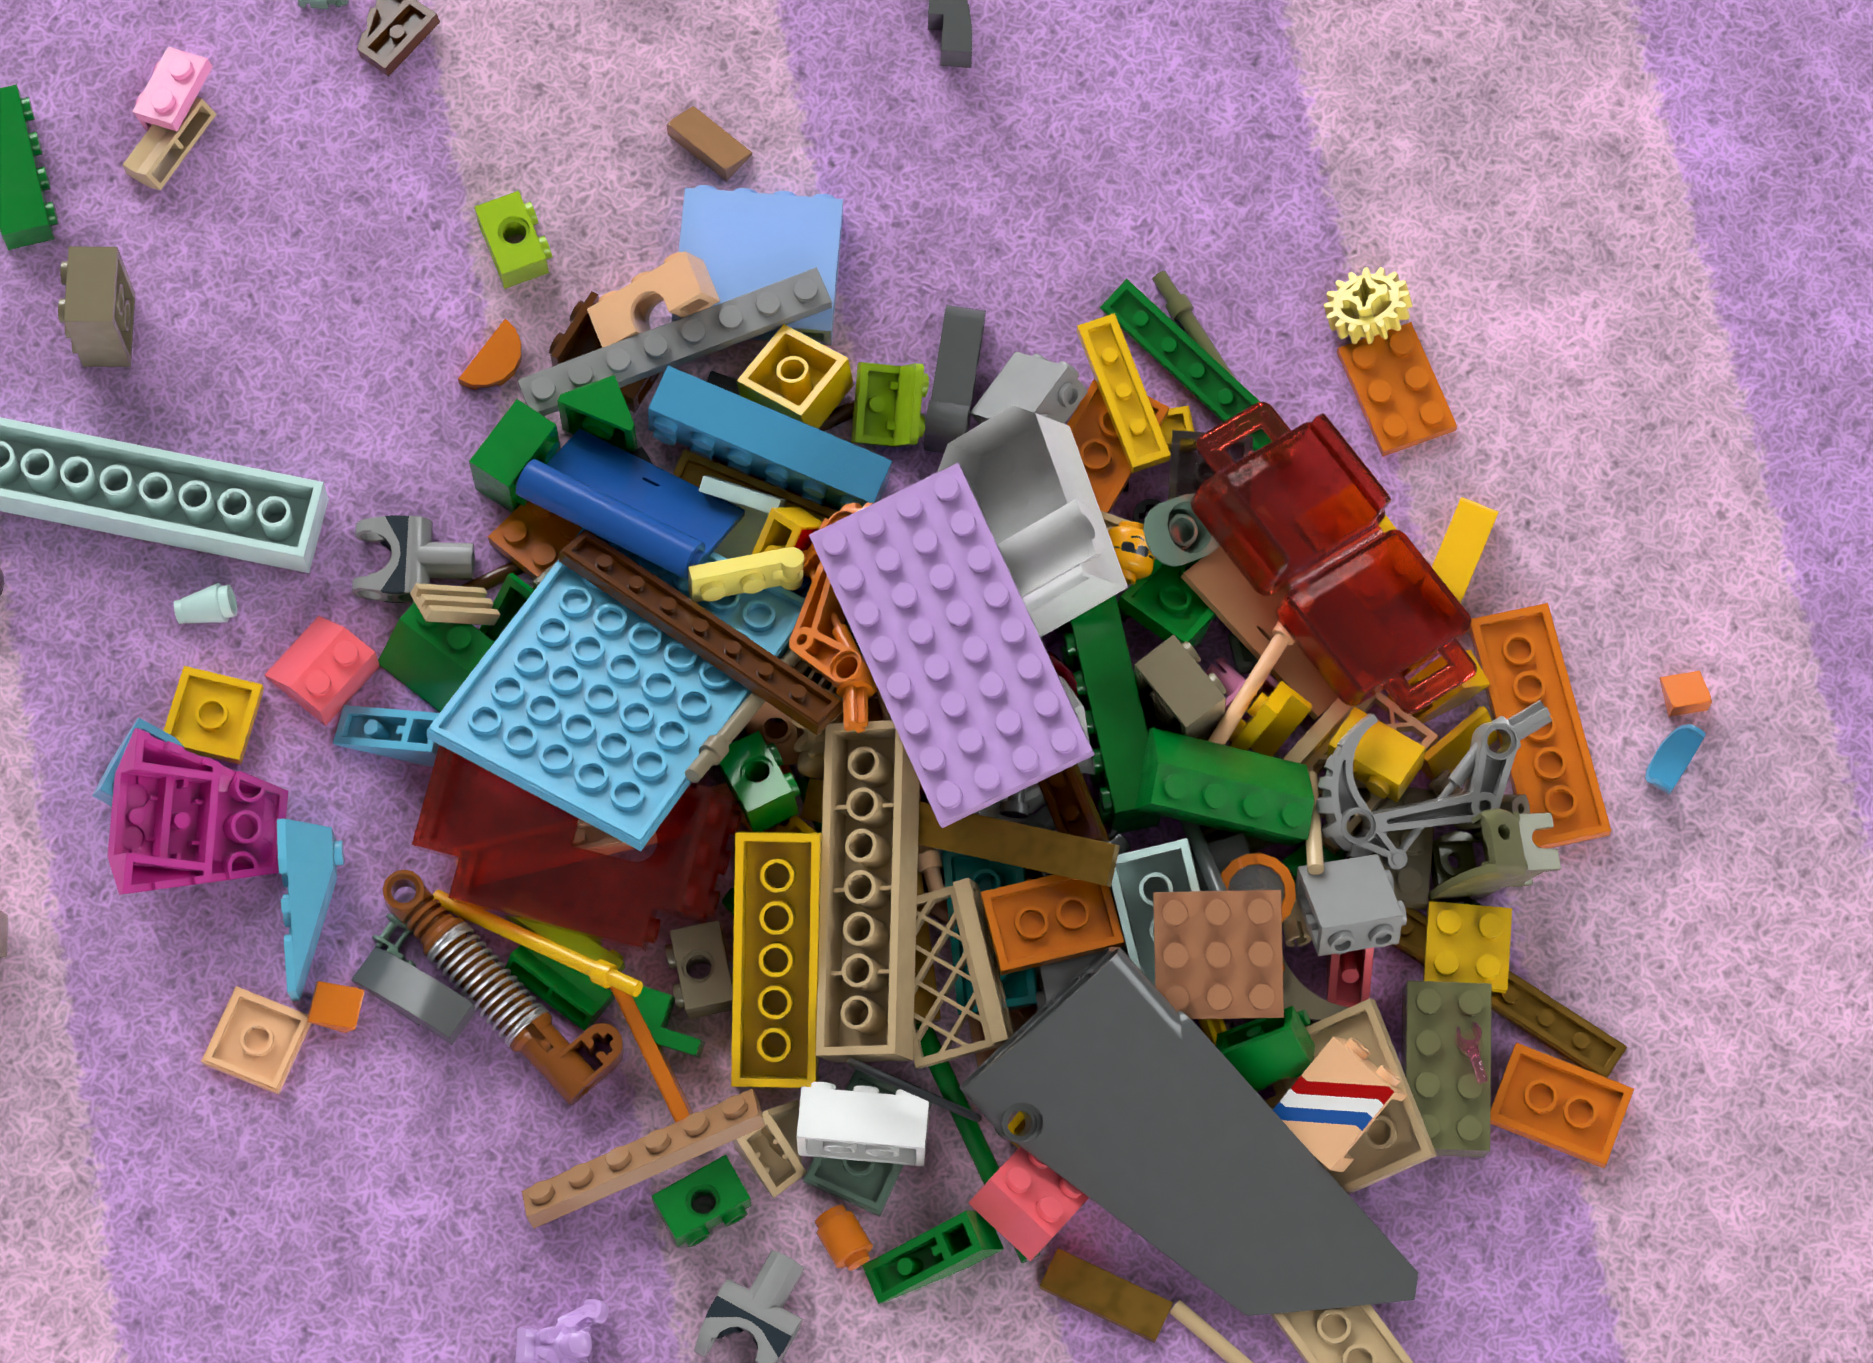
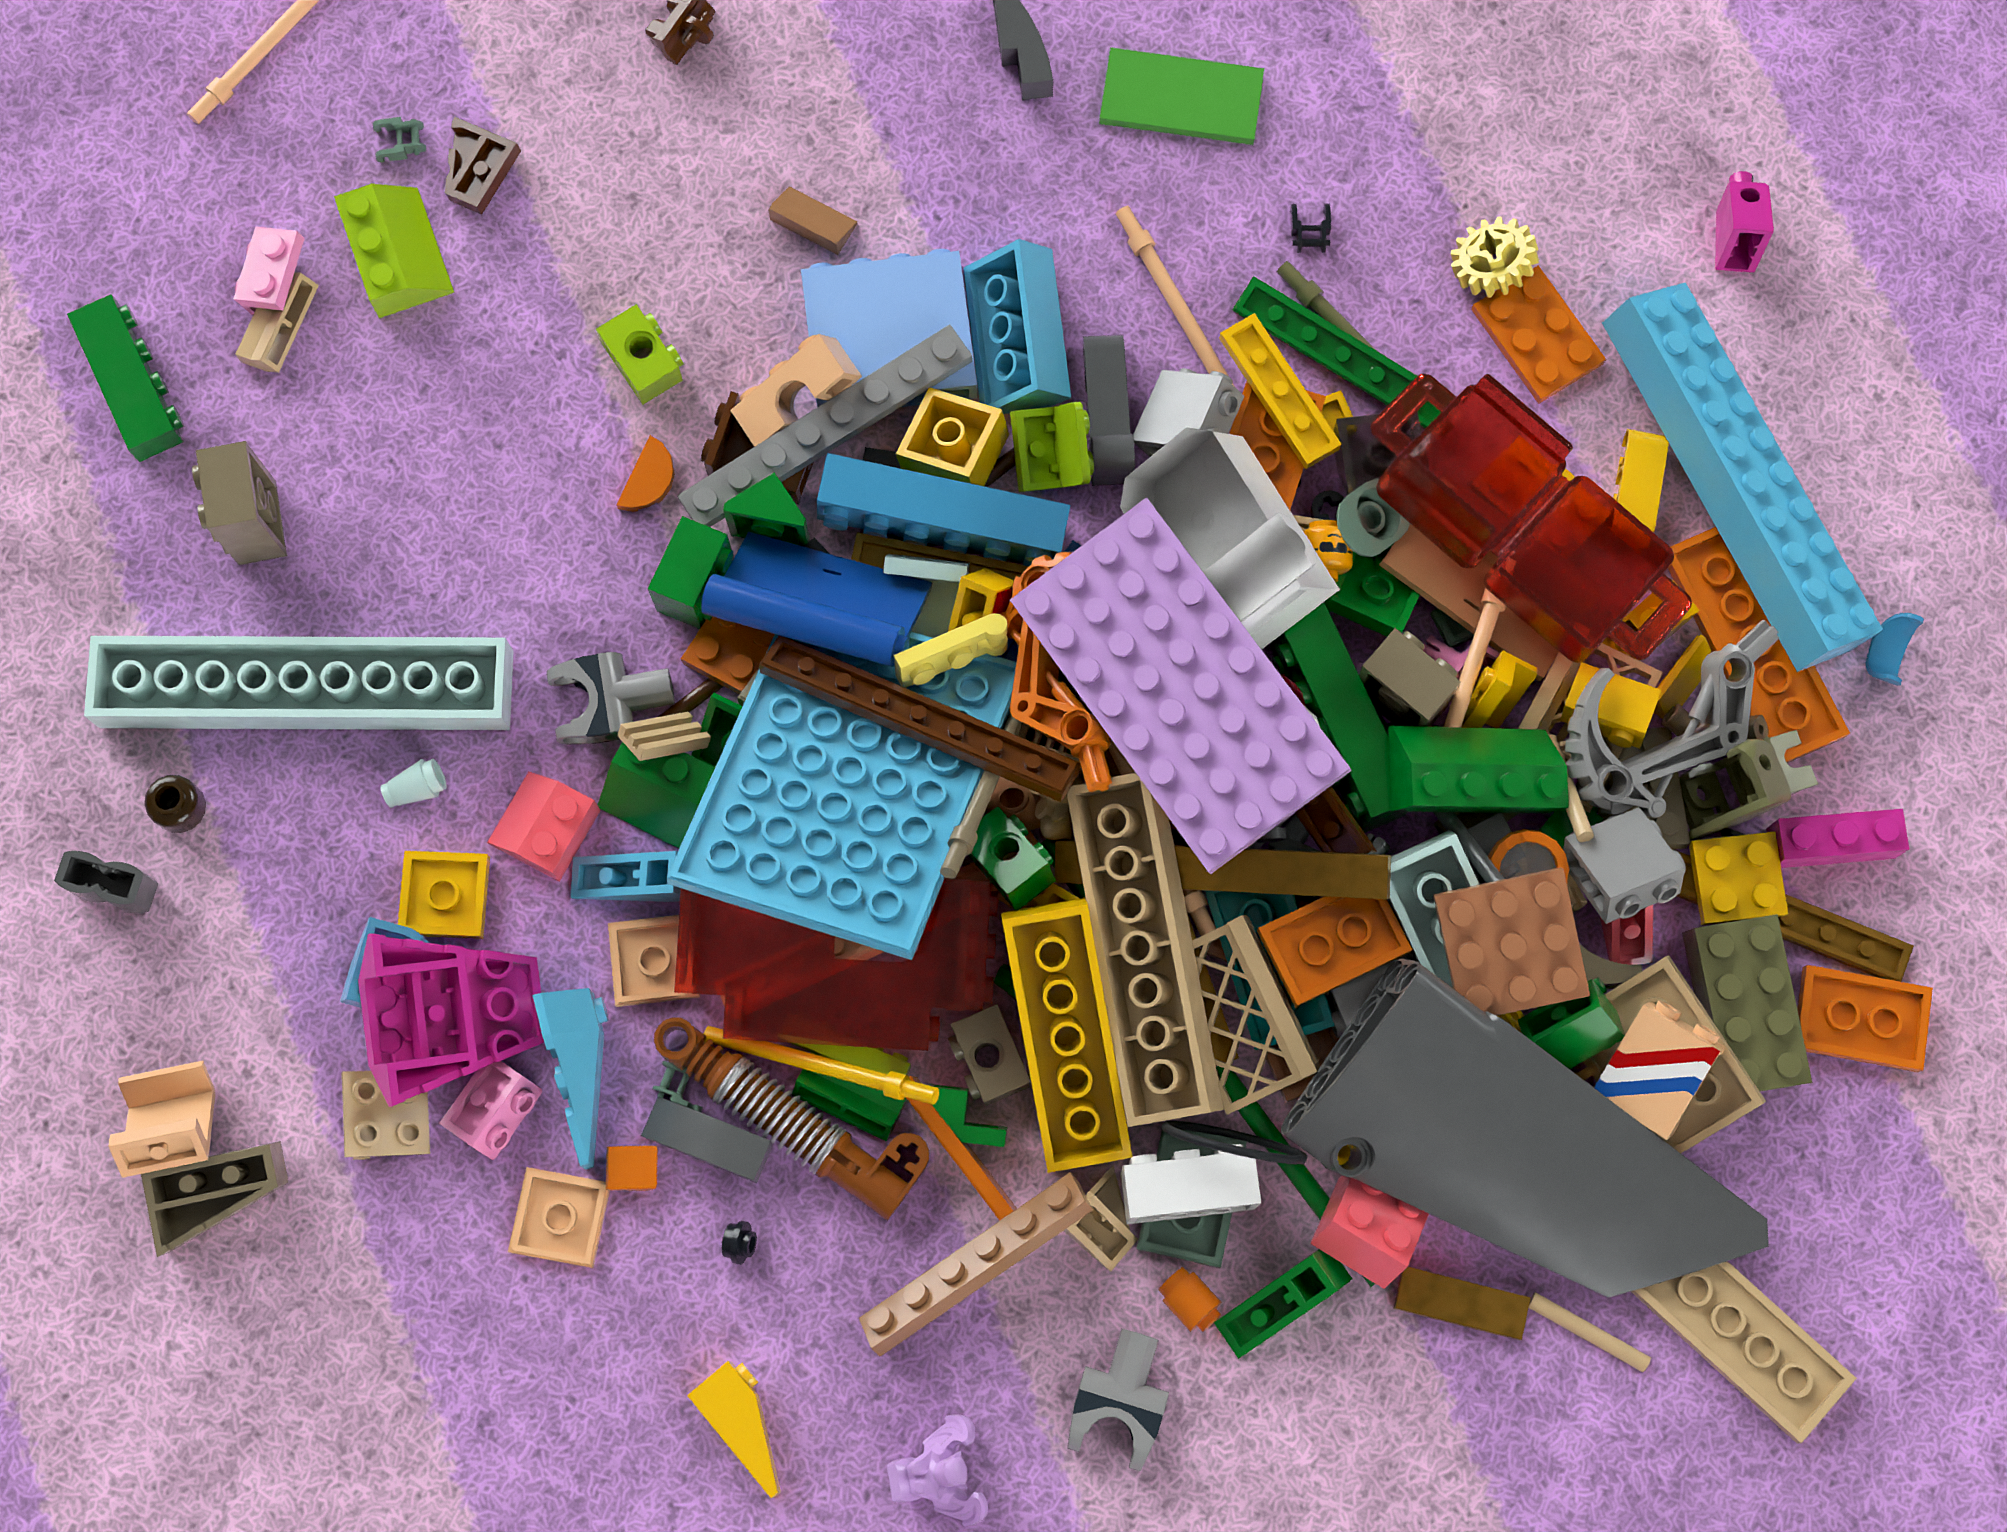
camera: 10 degrees left, 5 degrees up
green brick [651,1154,752,1247] -> none
clear pink hand [1455,1022,1488,1084] -> none
orange slope [1660,671,1712,717] -> none
none -> lime slope [334,184,455,318]
none -> tan hinge [342,1071,430,1160]
none -> bright pink bracket [439,1061,542,1160]
none -> light nougat tile [608,913,700,1007]
none -> yellow slope [687,1361,781,1498]
none -> black plate [722,1221,757,1265]
none -> medium azure slope [963,239,1071,414]
none -> bright green tile [1099,47,1264,145]
none -> light nougat bar [1116,206,1235,387]
none -> black piece [1290,203,1331,253]
none -> medium azure brick [1602,282,1883,672]
none -> dark pink torso [1715,171,1774,273]
none -> dark pink brick [1766,809,1909,868]

